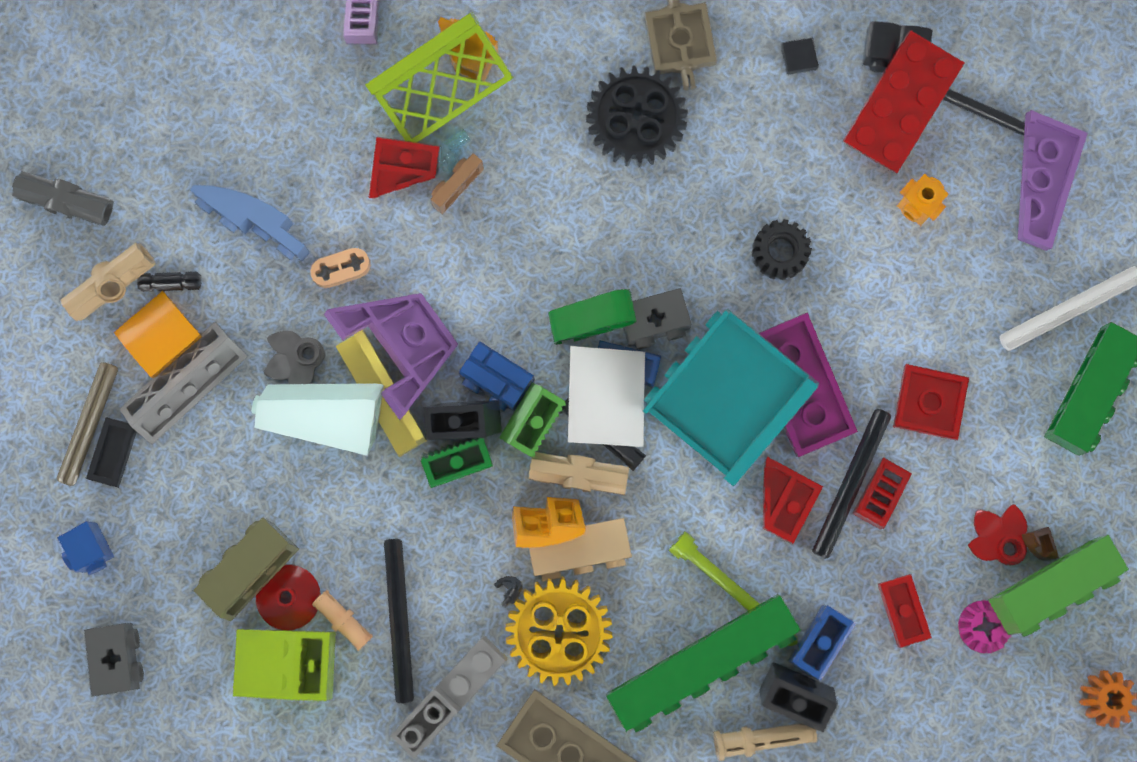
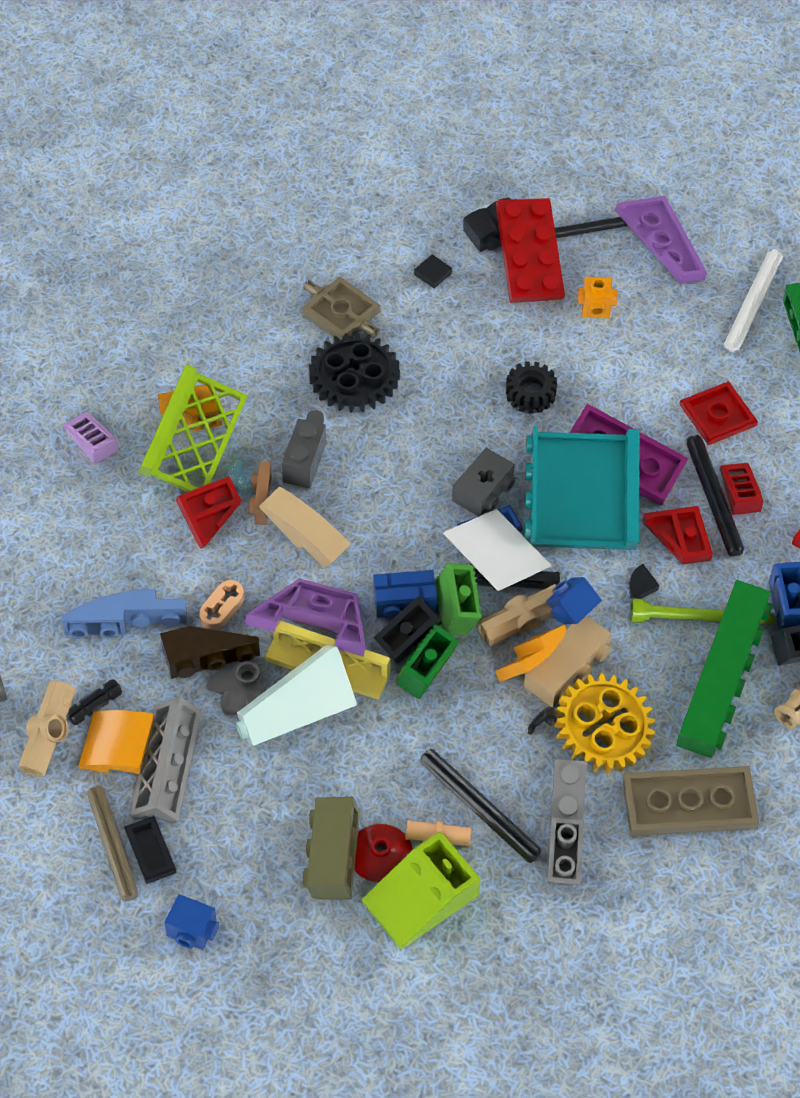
camera: 40 degrees left, 25 degrees down
dark grey brick [84,623,144,697] -> none
green beam [548,289,637,345] -> none
none -> dark brown slope [160,626,260,679]
none -> tan slope [258,486,351,568]
none -> dark grey brick [282,410,326,489]
none -> blue brick [546,577,602,624]
none -> black tile [629,564,660,599]

